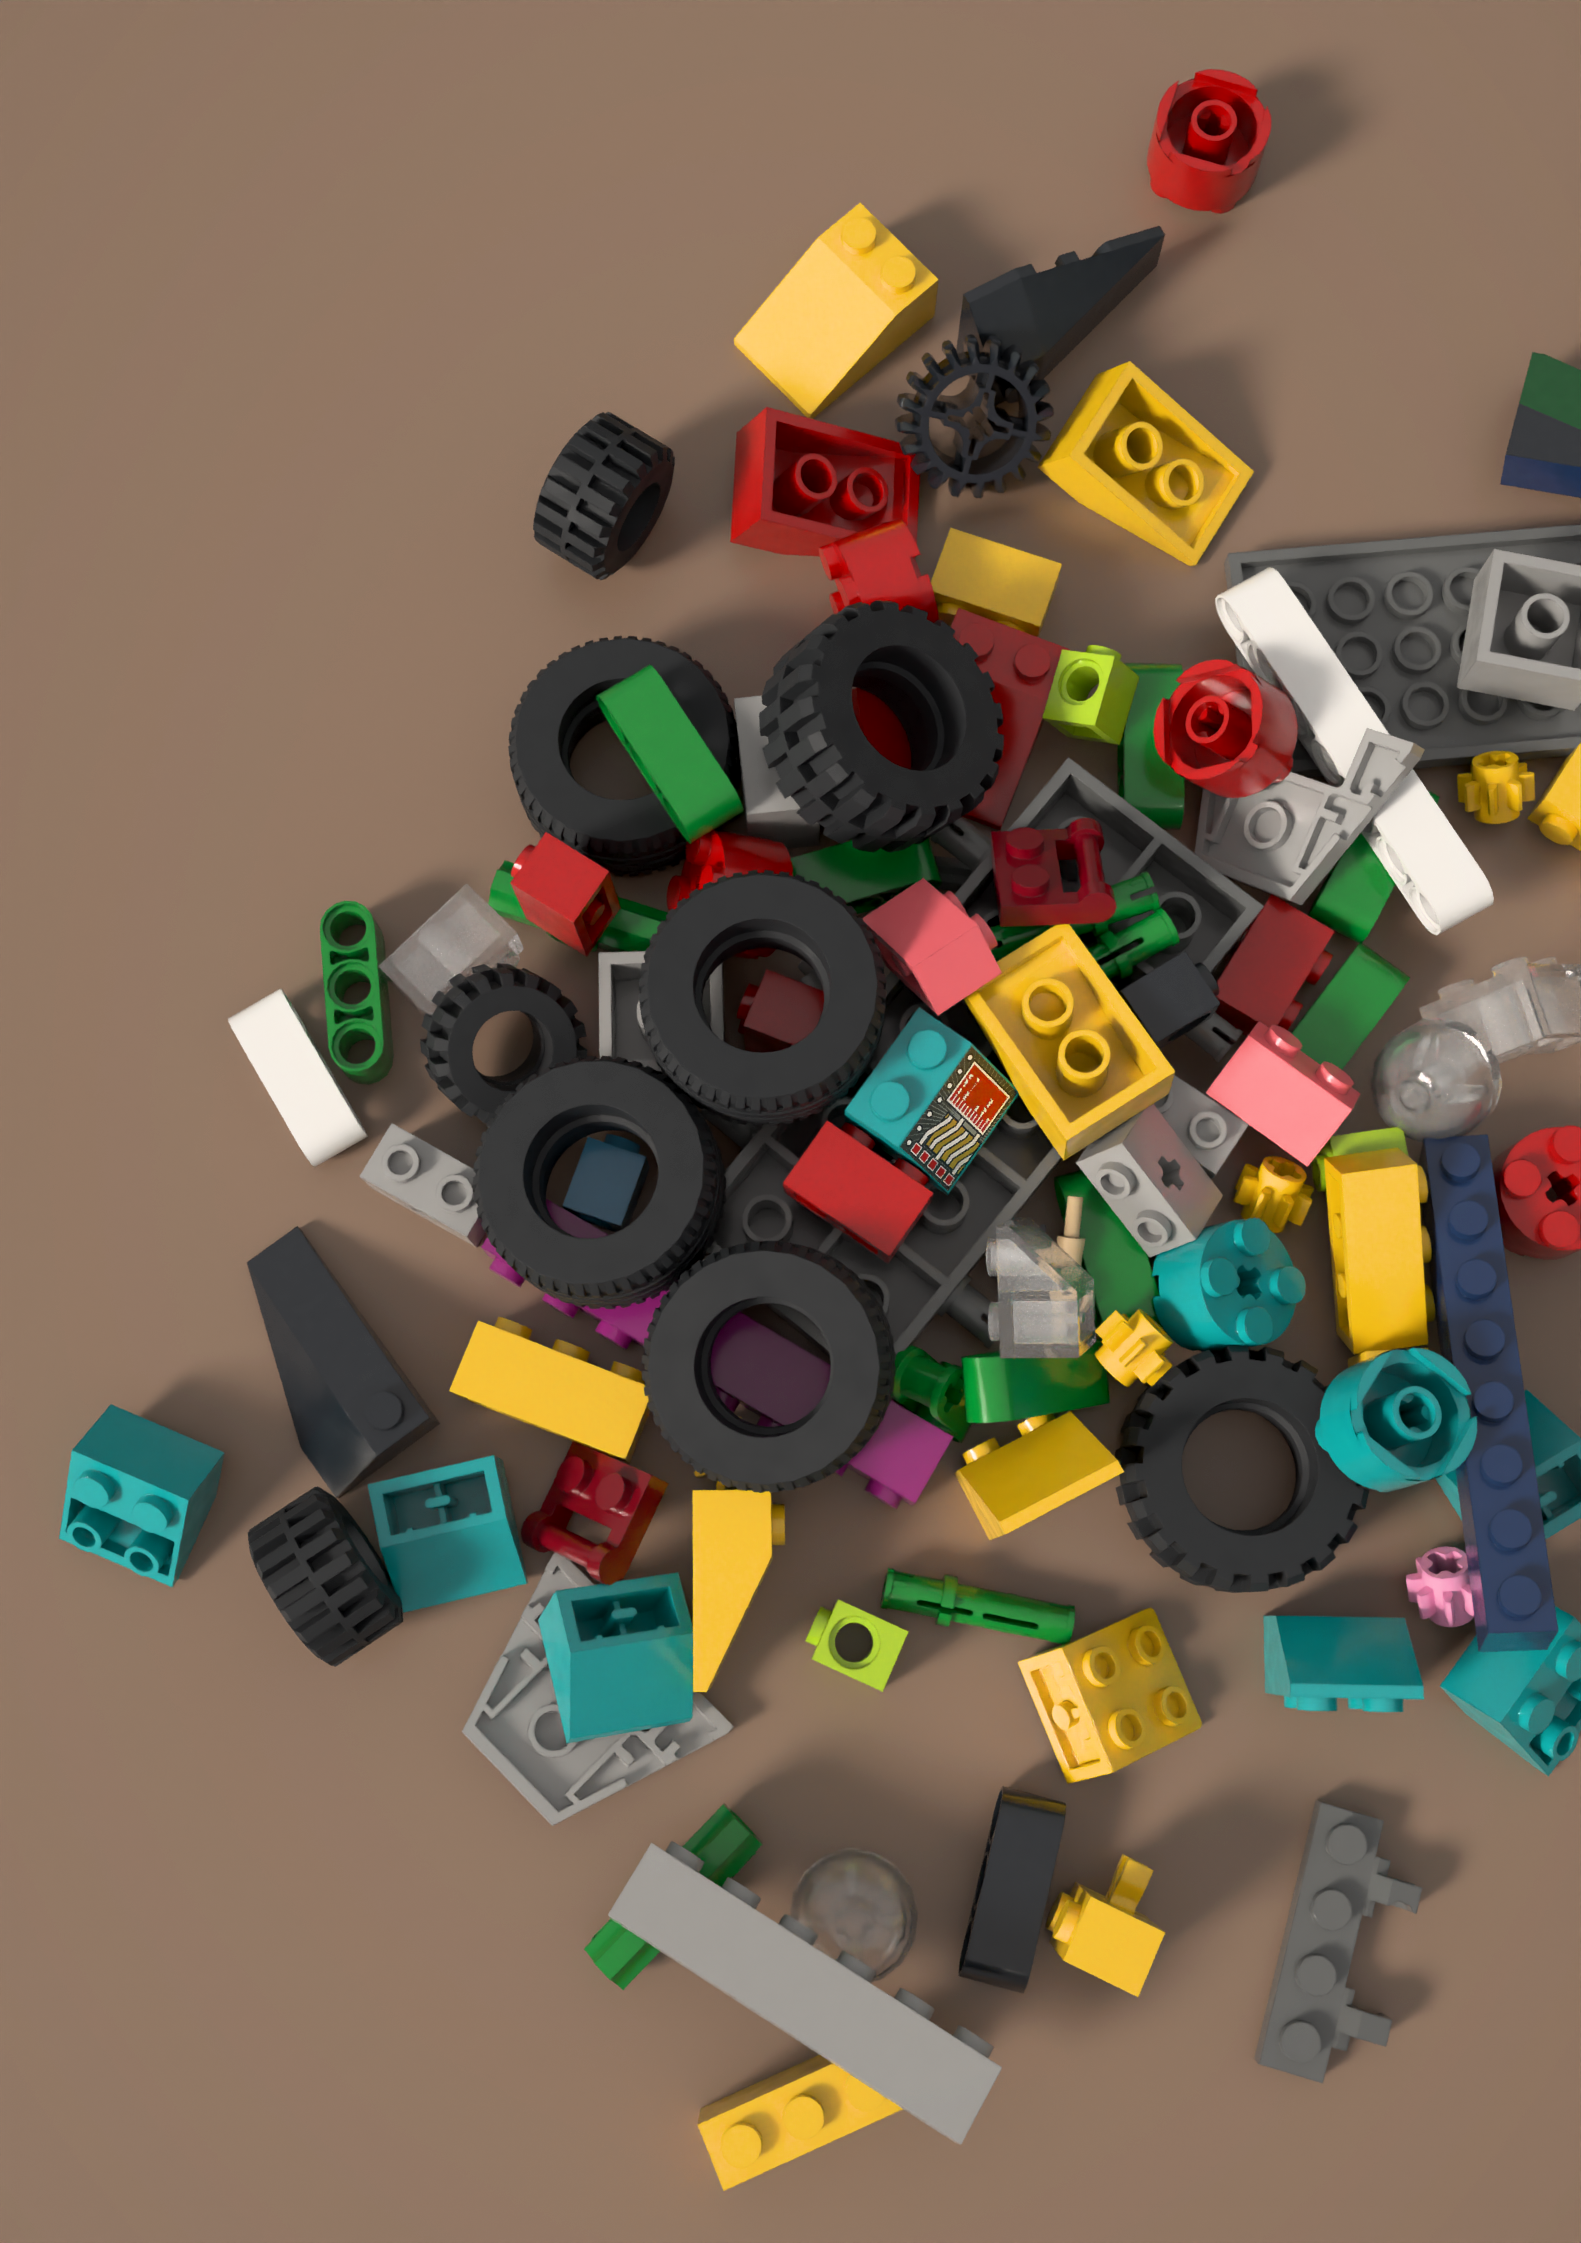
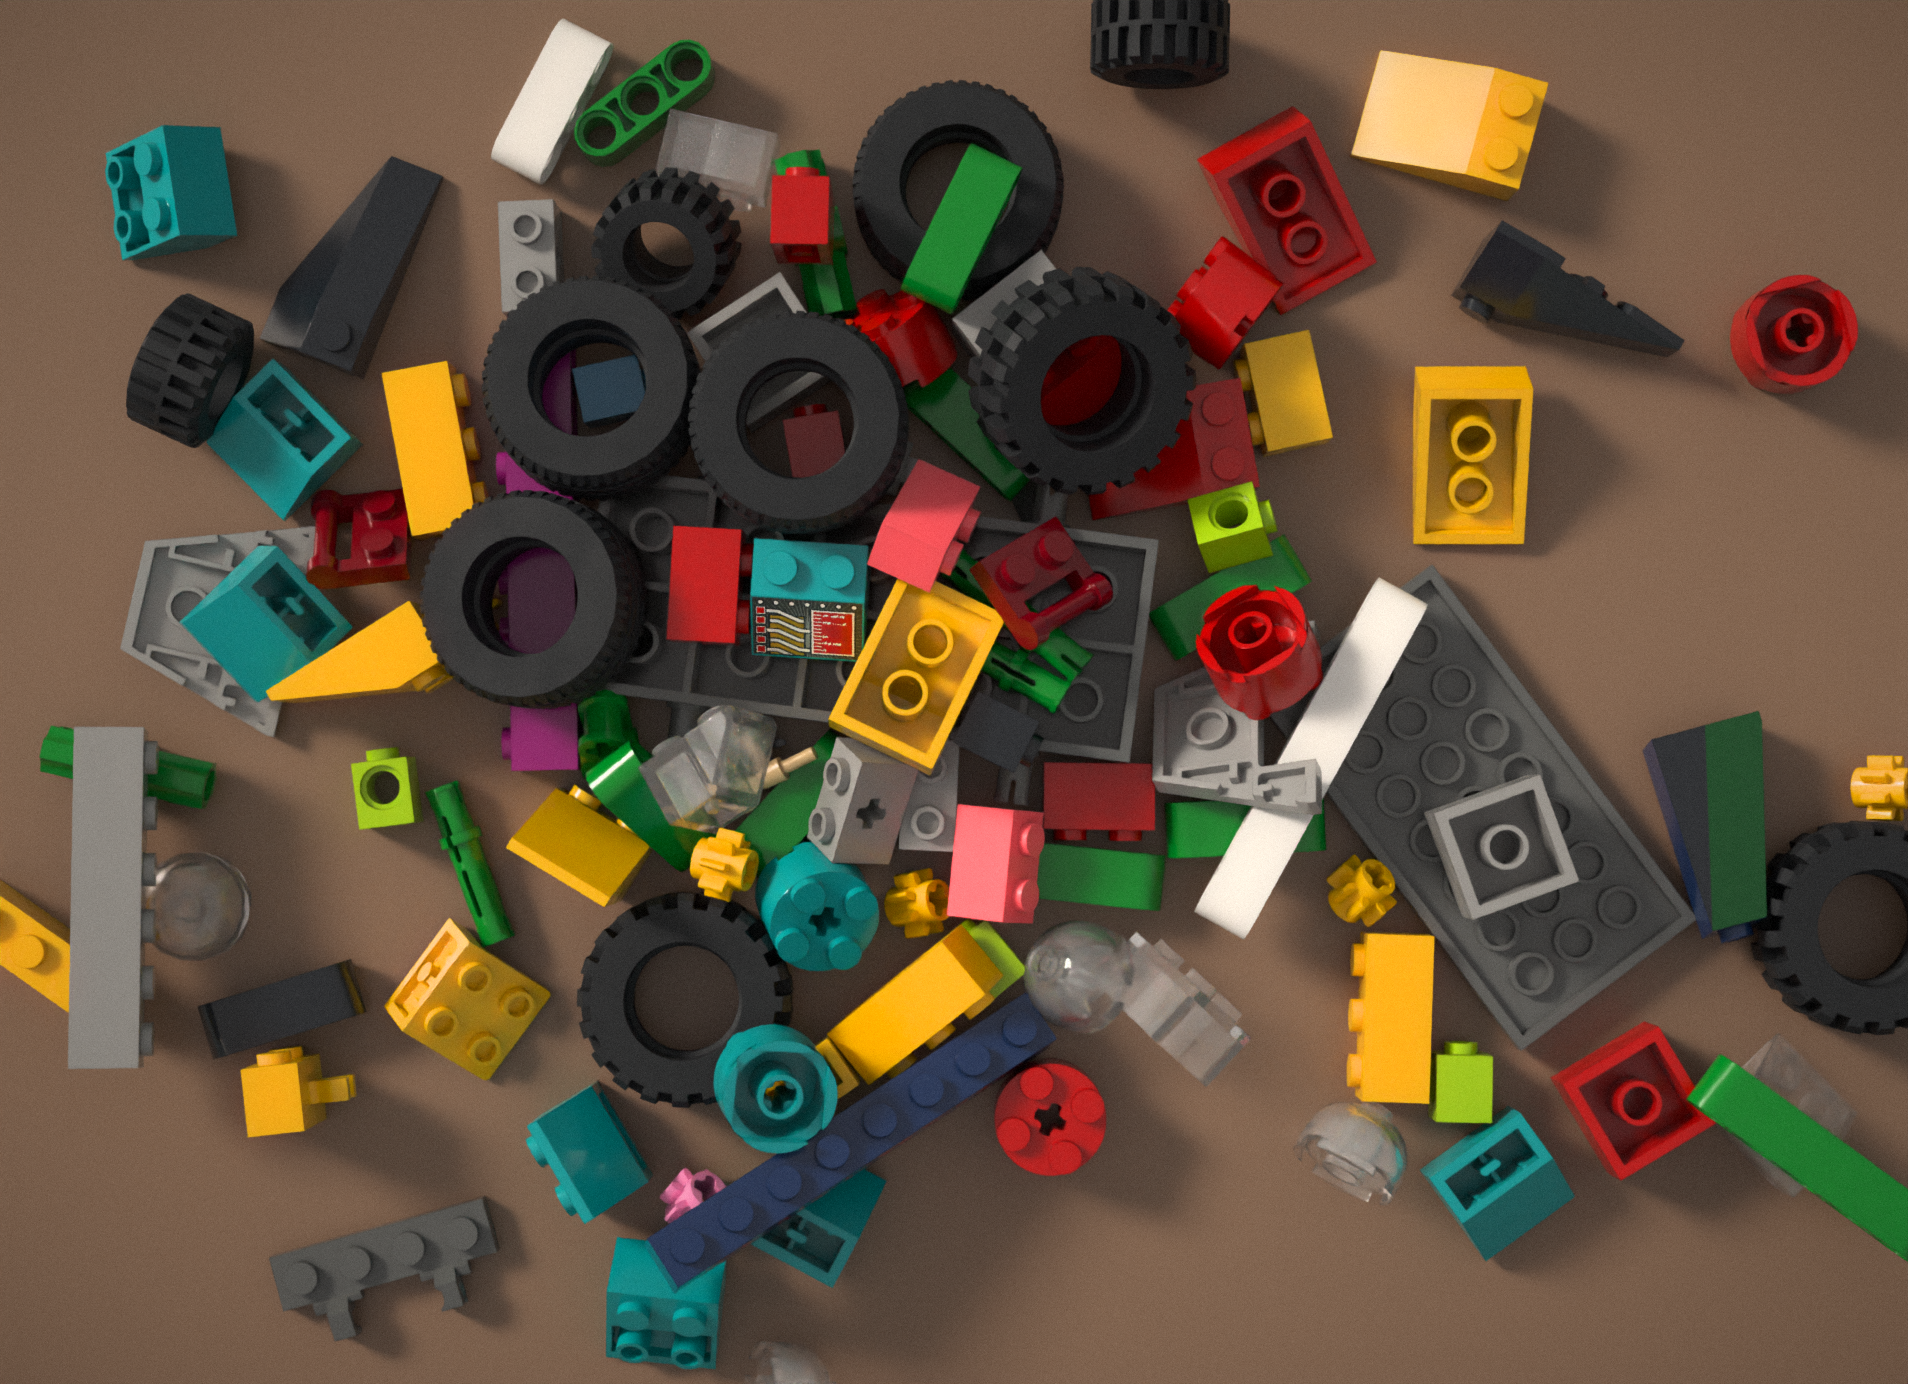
camera: 55 degrees right, 10 degrees up
black gear [895,334,1054,499] -> none

